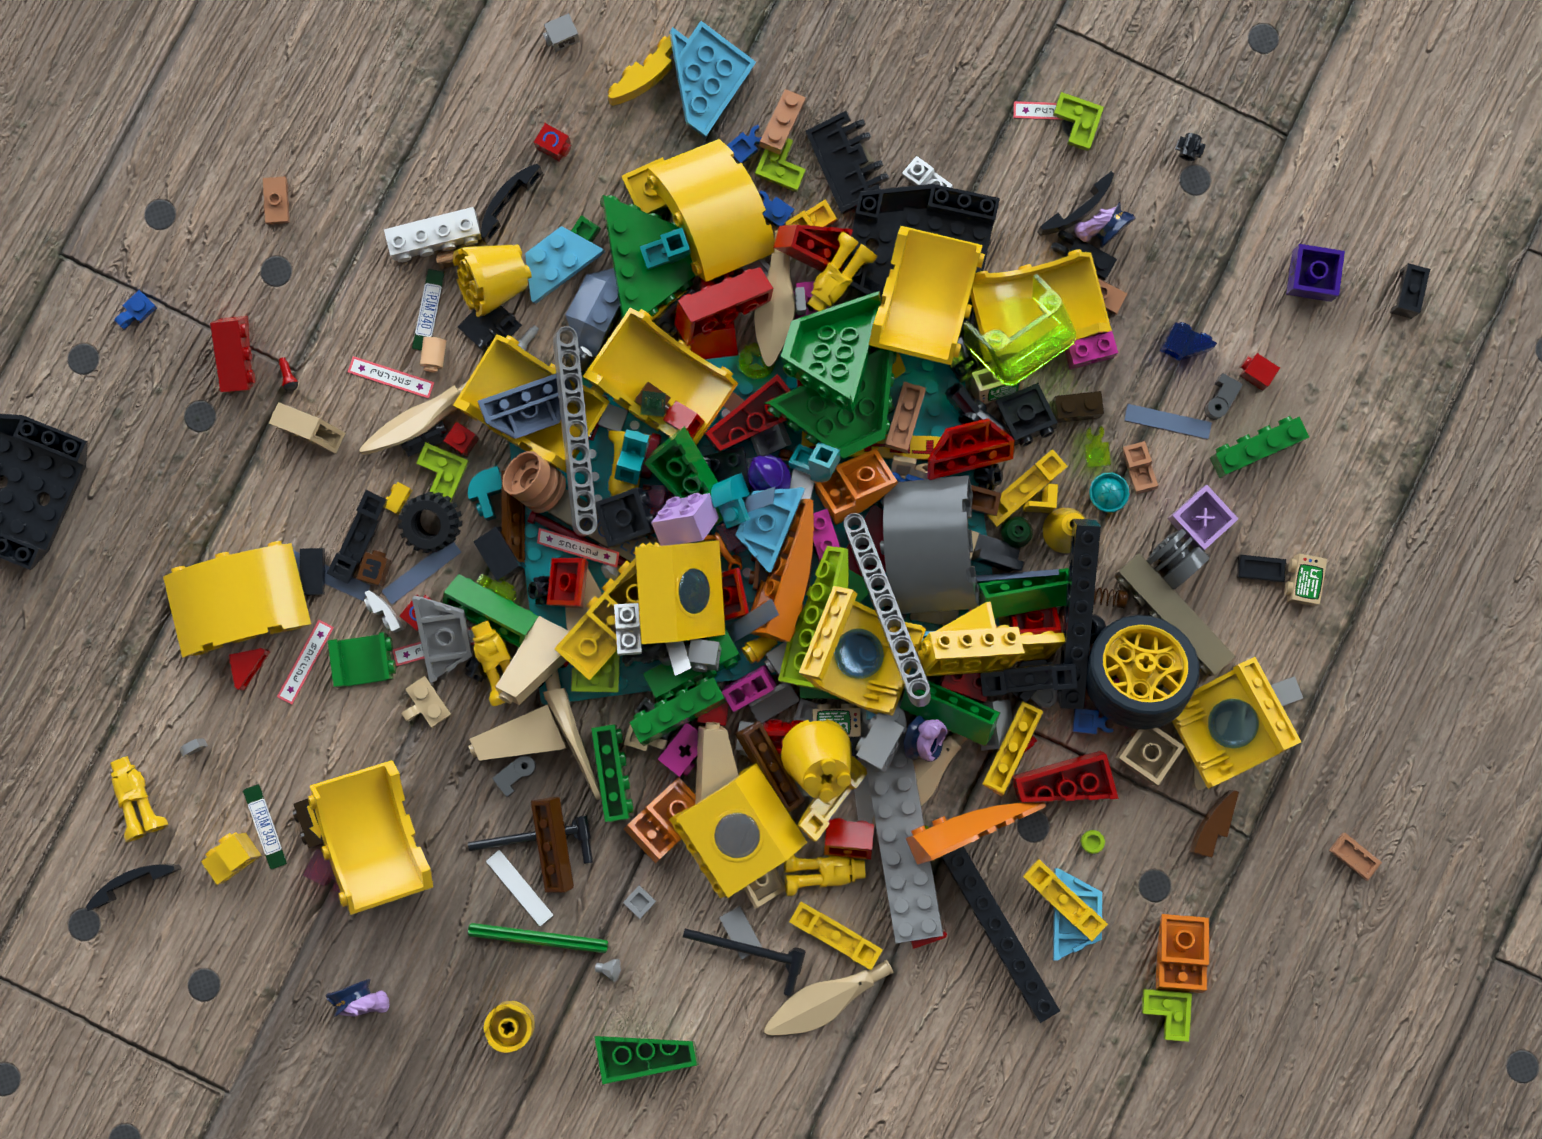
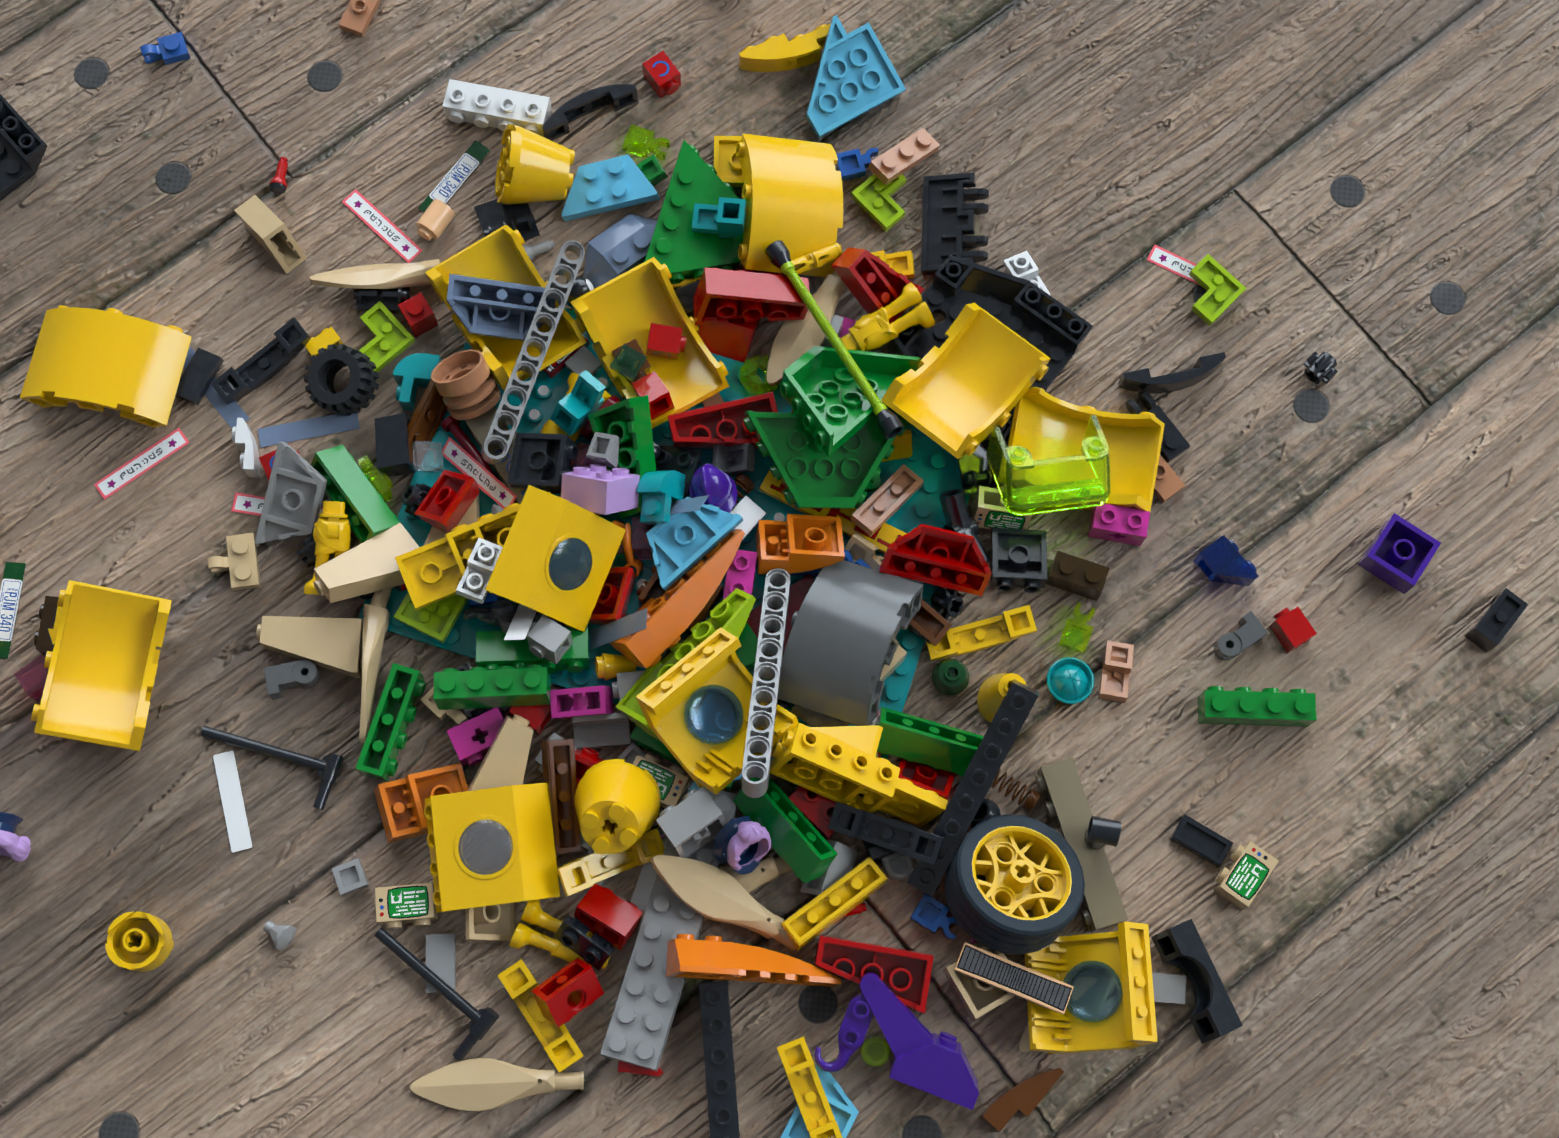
camera: 25 degrees right, 10 degrees down
red wedge [210,316,255,392] -> none
red slope [229,648,271,691] -> none
green panel [328,632,396,688] -> none
reddish brown brick [357,550,391,587] -> none
medium nougat slope [436,248,459,269] -> none
green axle [468,923,608,953] -> none
reddish brown slope [531,797,574,893] -> none
green wedge [594,1036,699,1084] -> none
blue plate [759,190,794,228] -> none
teal brick [789,442,841,482] -> none
black panel [971,534,1024,573] -> none
sand blue sticker [976,569,1059,581] -> none
yellow panel [1023,484,1058,513] -> none
piece [1074,202,1136,248] -> none
sand blue sticker [1124,404,1212,439] -> none
dark grey wheel [1146,528,1210,590] -> none
lavender brick [1167,485,1238,550] -> none
none -> brick [375,883,438,929]
none -> clear tile [412,441,444,471]
none -> red brick [532,957,604,1028]
none -> black hinge [553,915,615,970]
none -> light grey slope [586,432,619,468]
none -> clear neon green plate [622,124,670,160]
none -> red brick [646,323,686,360]
none -> tan animal [650,855,796,952]
none -> lime hose [765,240,904,439]
none -> yellow pin [791,243,842,275]
none -> dark purple slope [814,973,979,1110]
none -> tile [954,942,1074,1015]
none -> black piece [1084,816,1121,850]
none -> black arch [1151,919,1243,1044]

